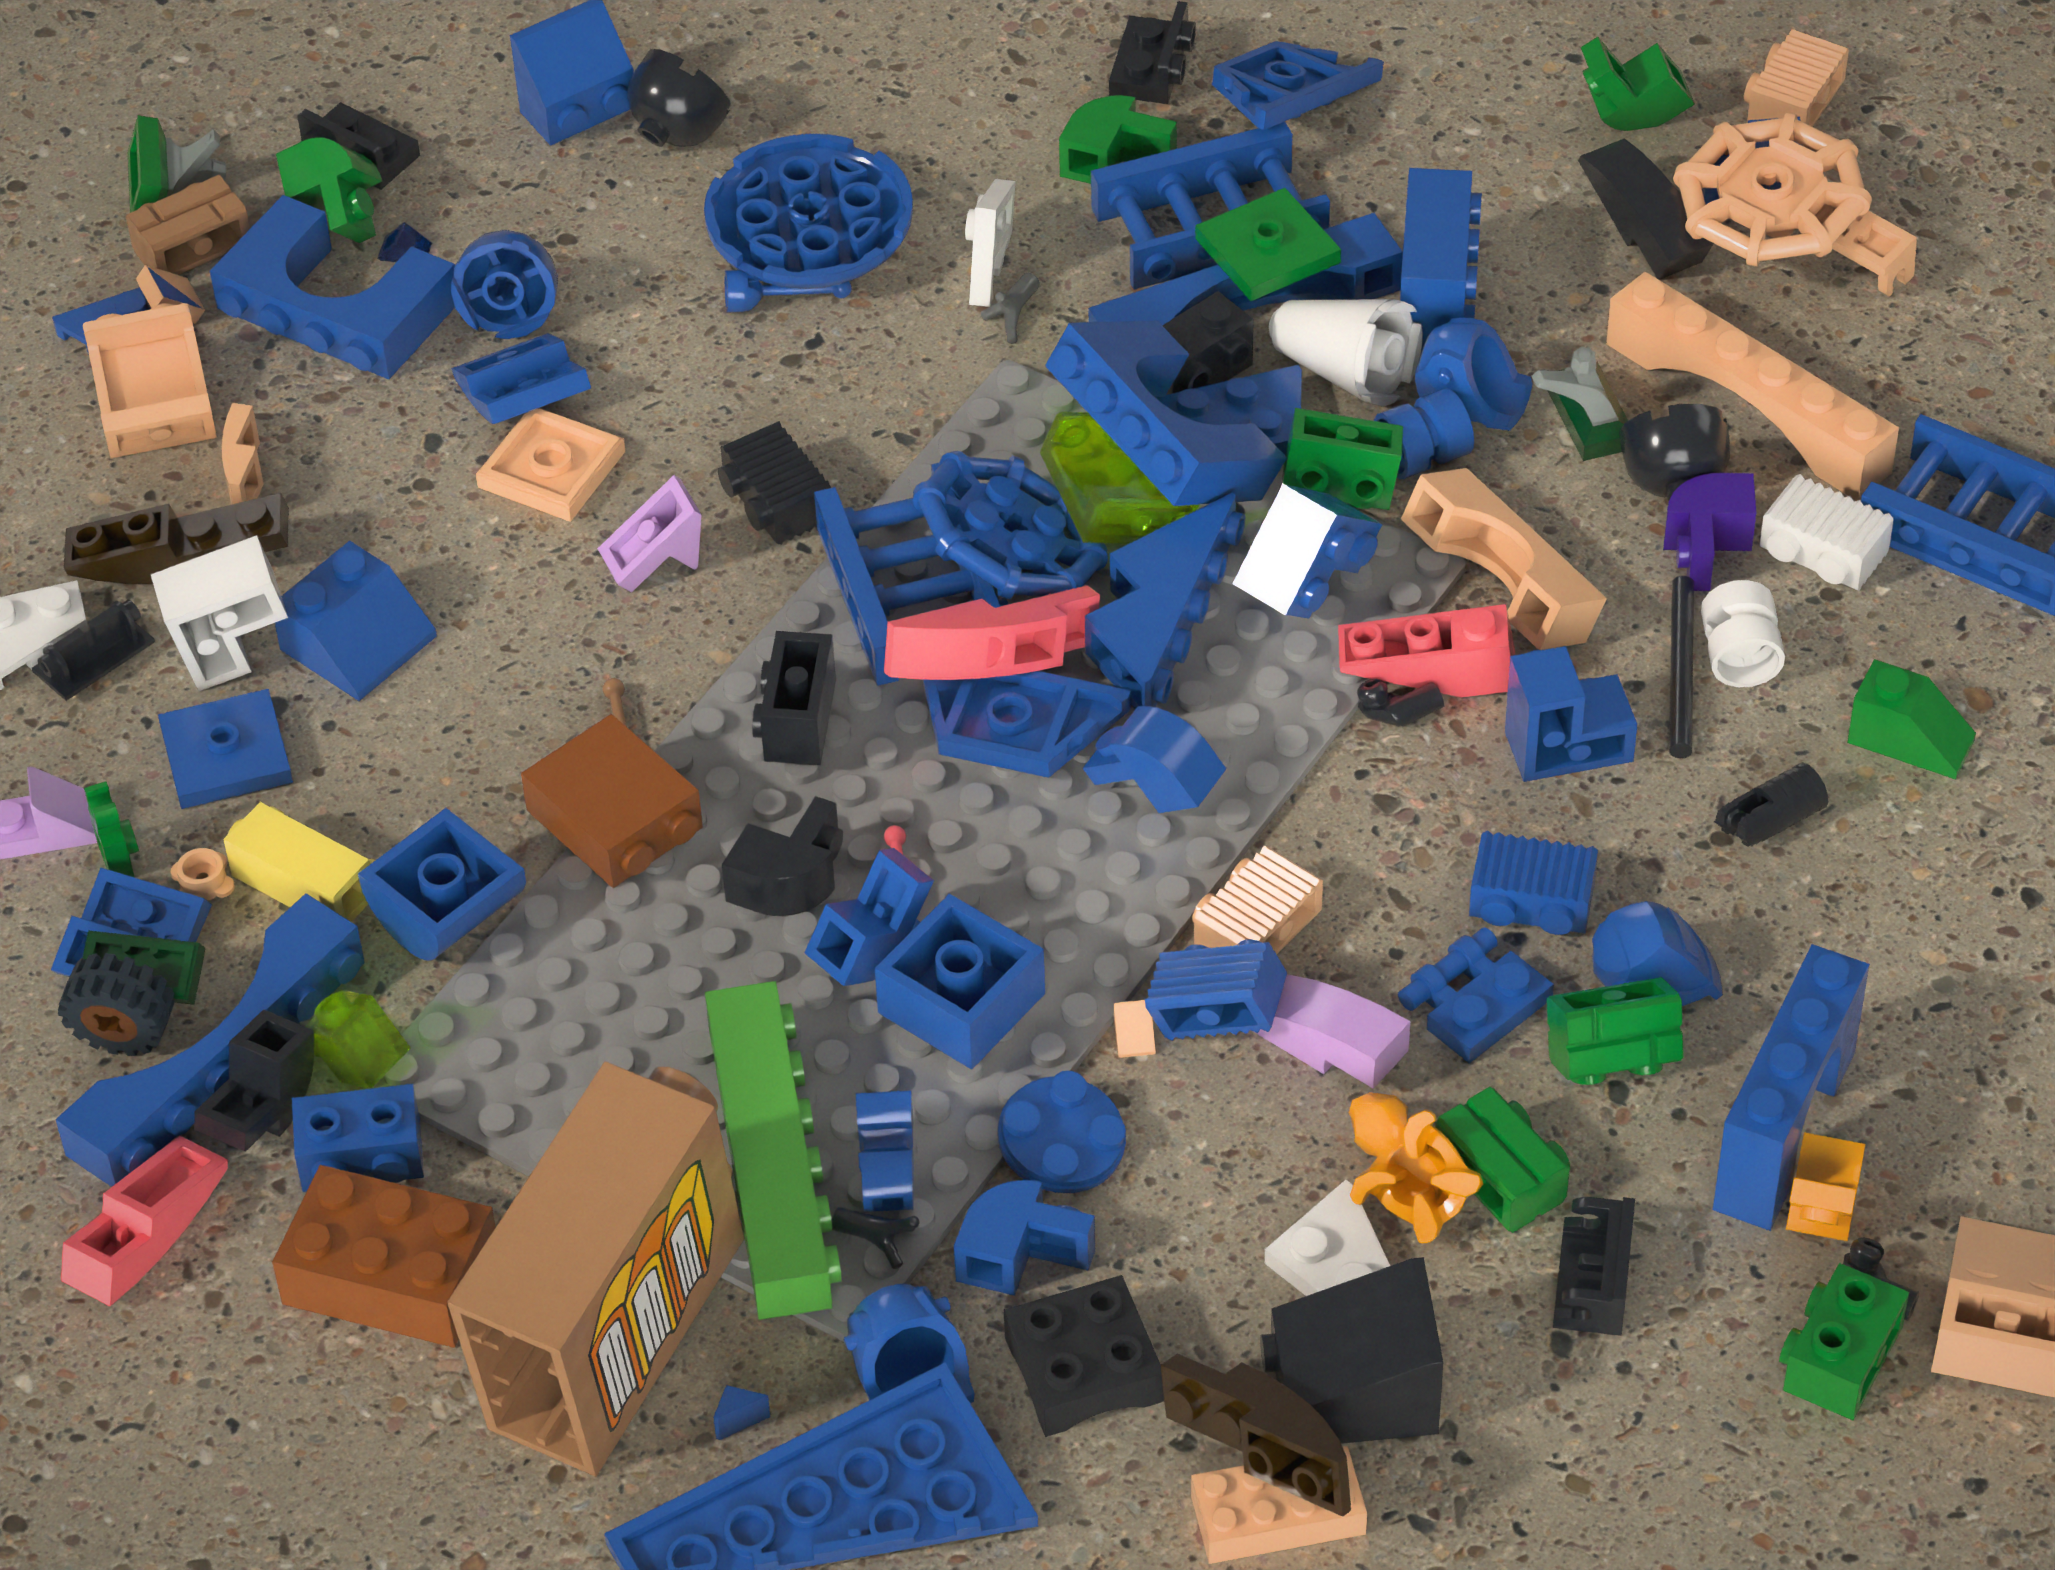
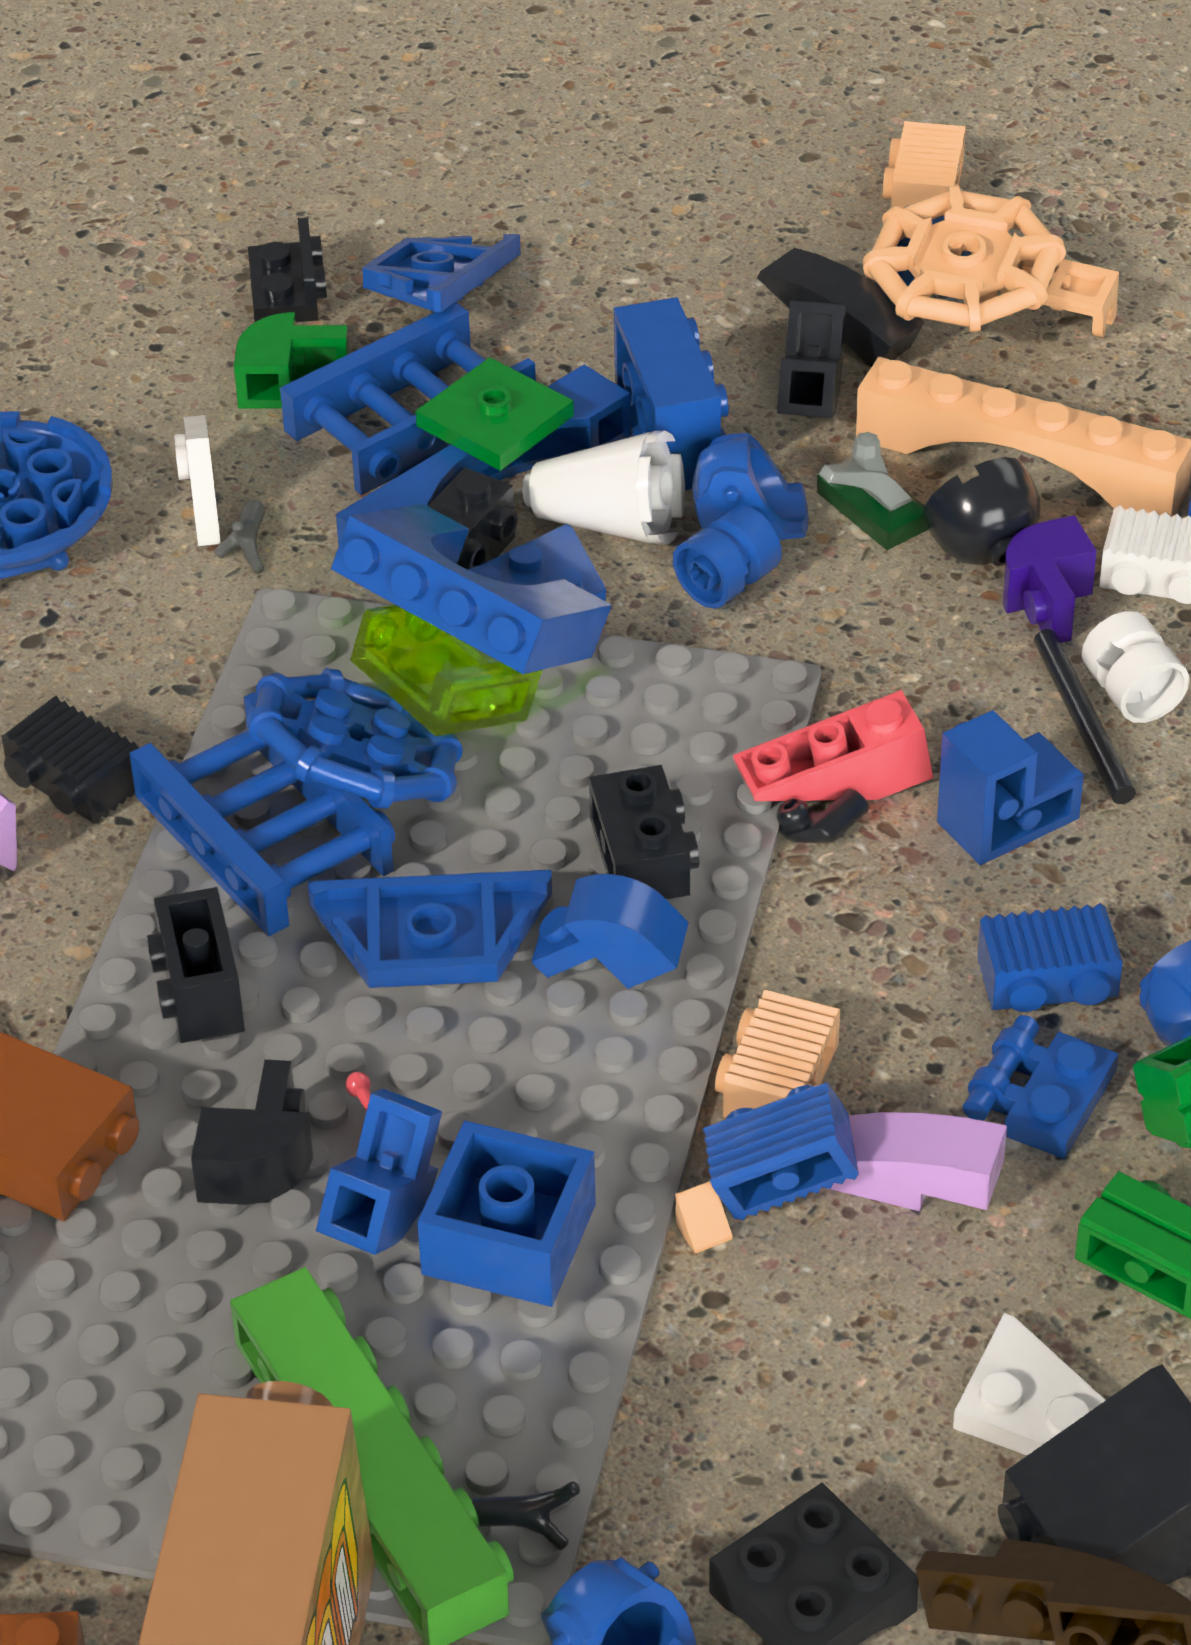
camera: 20 degrees left, 5 degrees down
blue leg [856,1090,914,1213] -> none
coral slope [884,585,1100,680] -> none
blue brick [954,1180,1095,1296] -> none
blue piece [997,1071,1126,1193] -> none
blue slope [1084,492,1246,709] -> none
brick [1233,484,1383,619] -> none
green brick [1282,408,1403,510] -> none
light orange animal [1349,1092,1483,1243] -> none
light nougat arch [1401,468,1607,650] -> none
green brick [1581,36,1695,131] -> none
none -> black brick [589,765,700,899]
none -> black brick [777,300,846,418]

